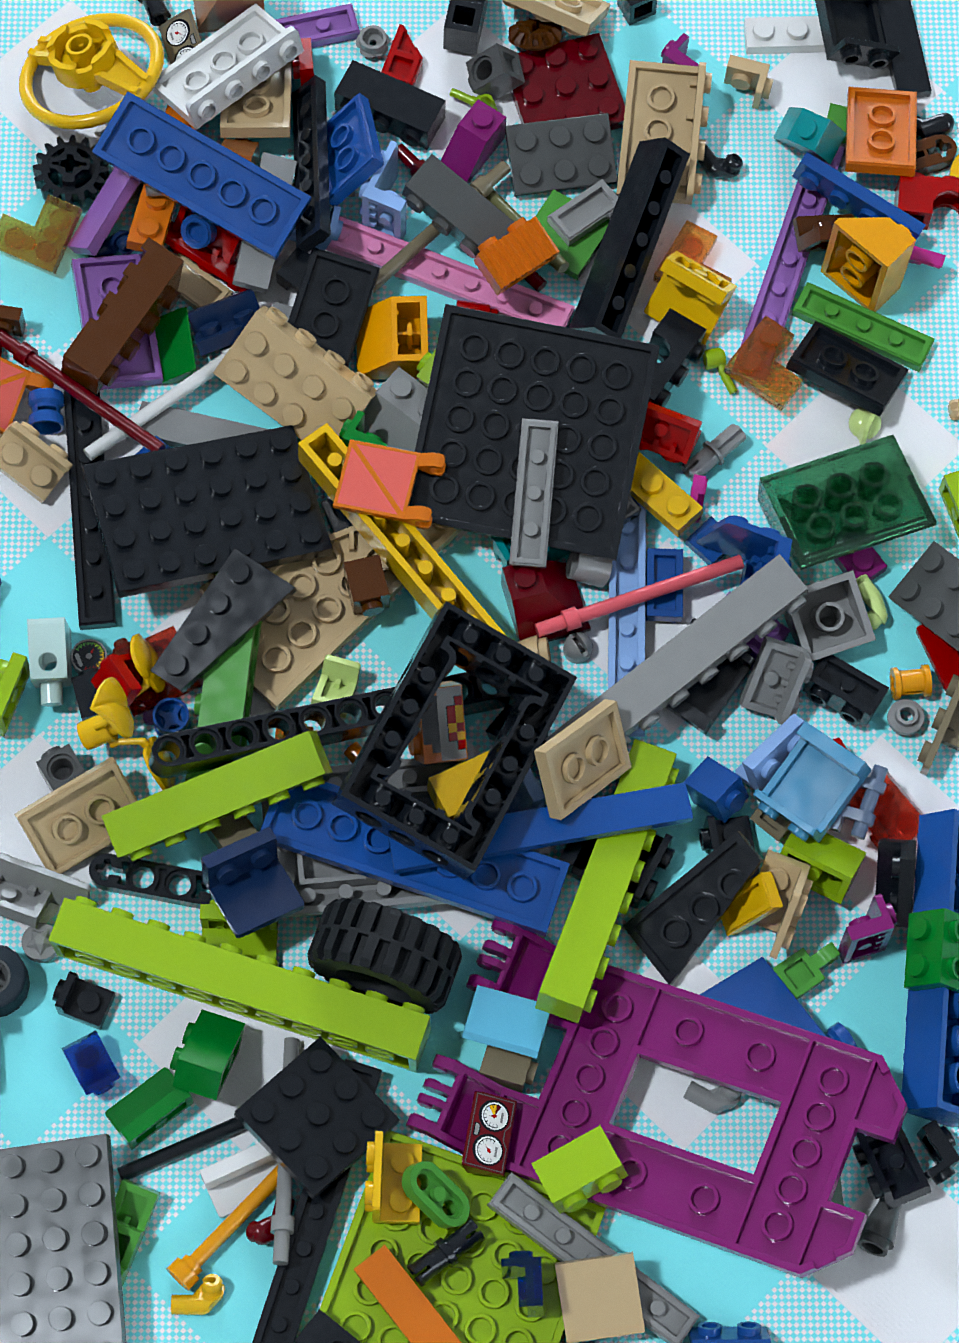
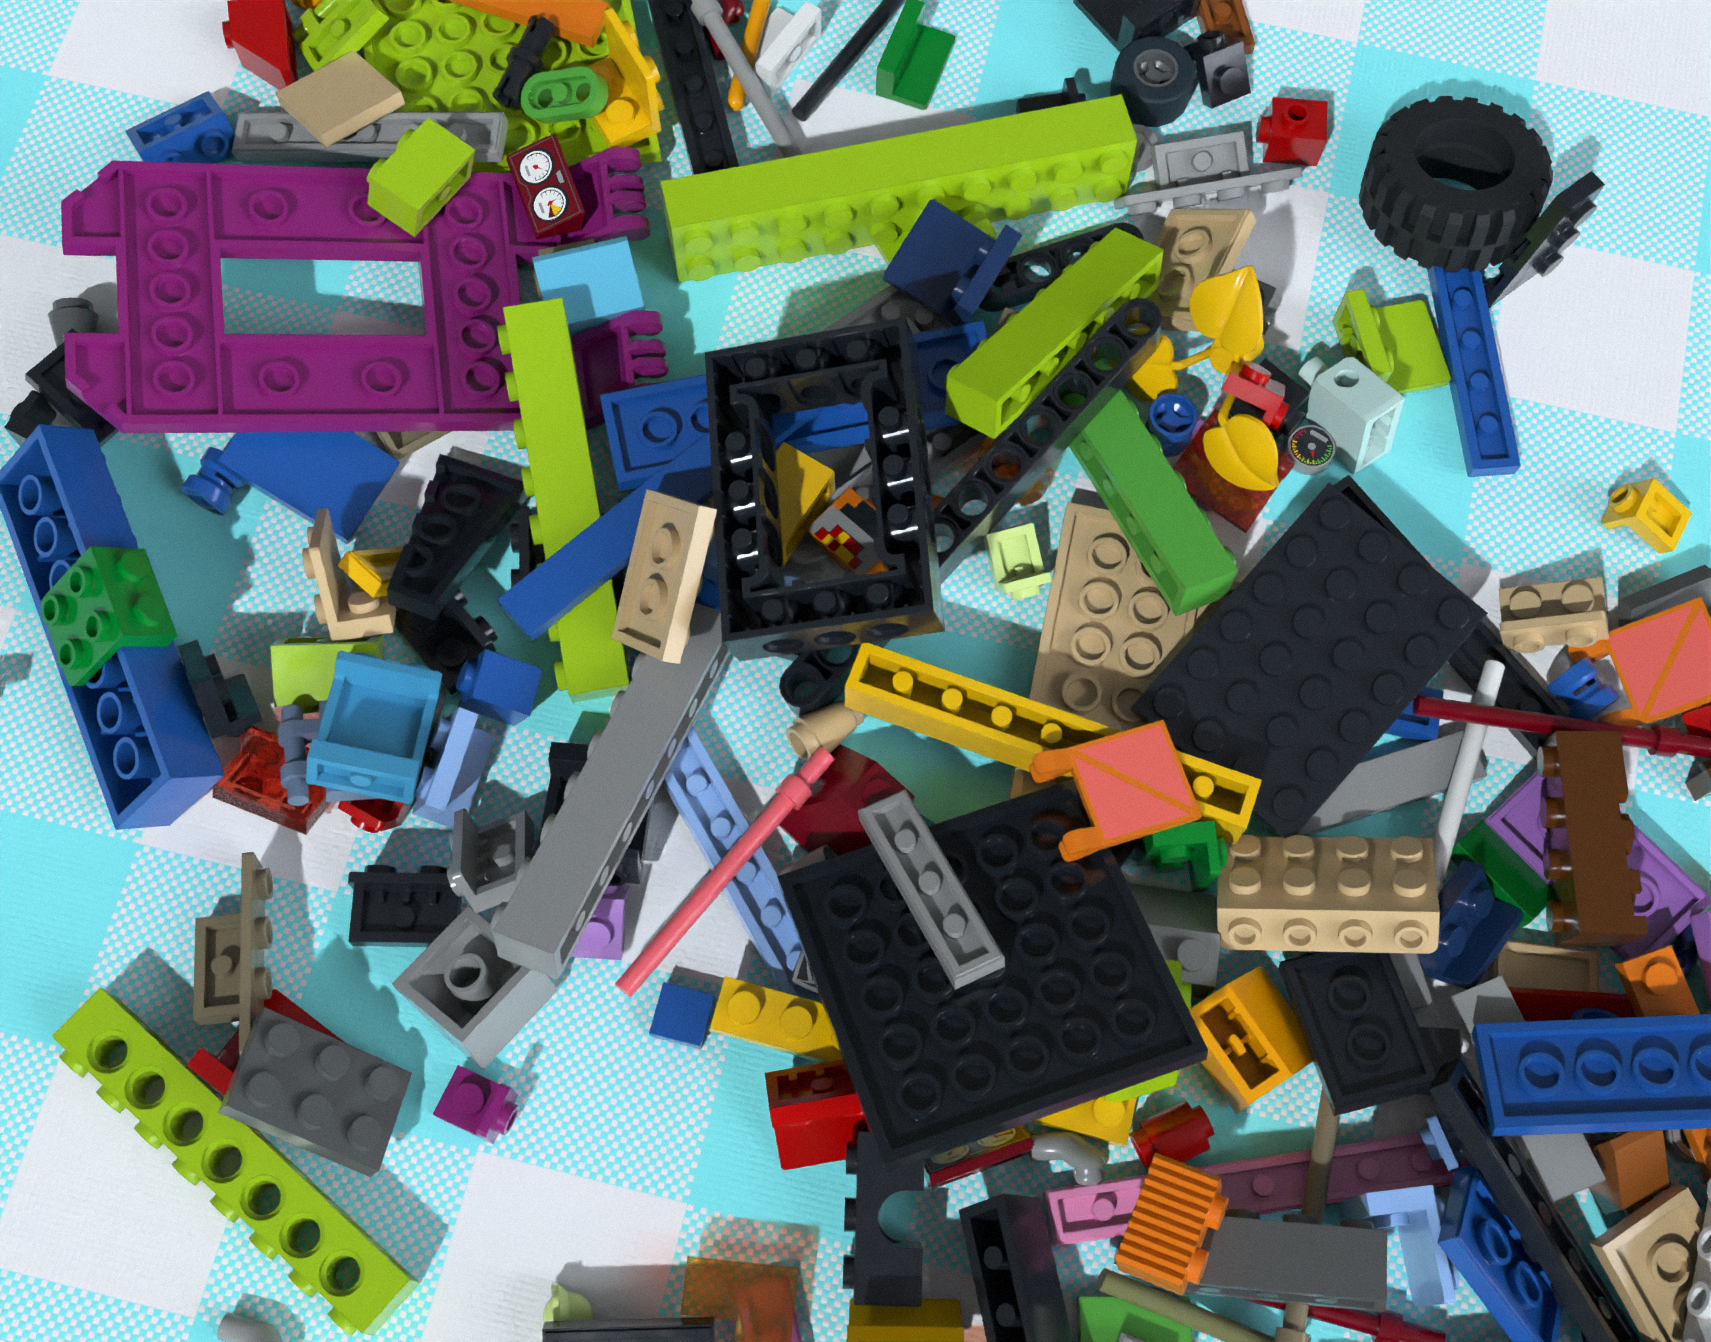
camera: 150 degrees right, 0 degrees up
clear blue bracket [61,1030,120,1096] -> none
black wing [150,548,298,693] -> none
green brick [170,1009,245,1100] -> none
black plate [234,1036,400,1200] -> none
black tyre [307,898,462,1014] -> none
reddish brown brick [343,555,390,616] -> none
clear blue bracket [501,1251,544,1317] -> none
light grey hinge [563,632,593,664] -> none
blue plate [646,548,683,622] -> none
light grey axle [681,424,746,481] -> none
dark pink tile [690,474,708,523] -> none
blue bracket [696,515,793,585] -> none
lime hand [703,348,737,395] -> none
clear green slope [757,434,937,570] -> none
bright green plate [772,942,840,999] -> none
magenta bracket [838,894,897,964] -> none
yellowish green arm [856,574,888,630] -> none
light grey plate [887,699,925,736] -> none
light orange bush [889,664,932,700] -> none

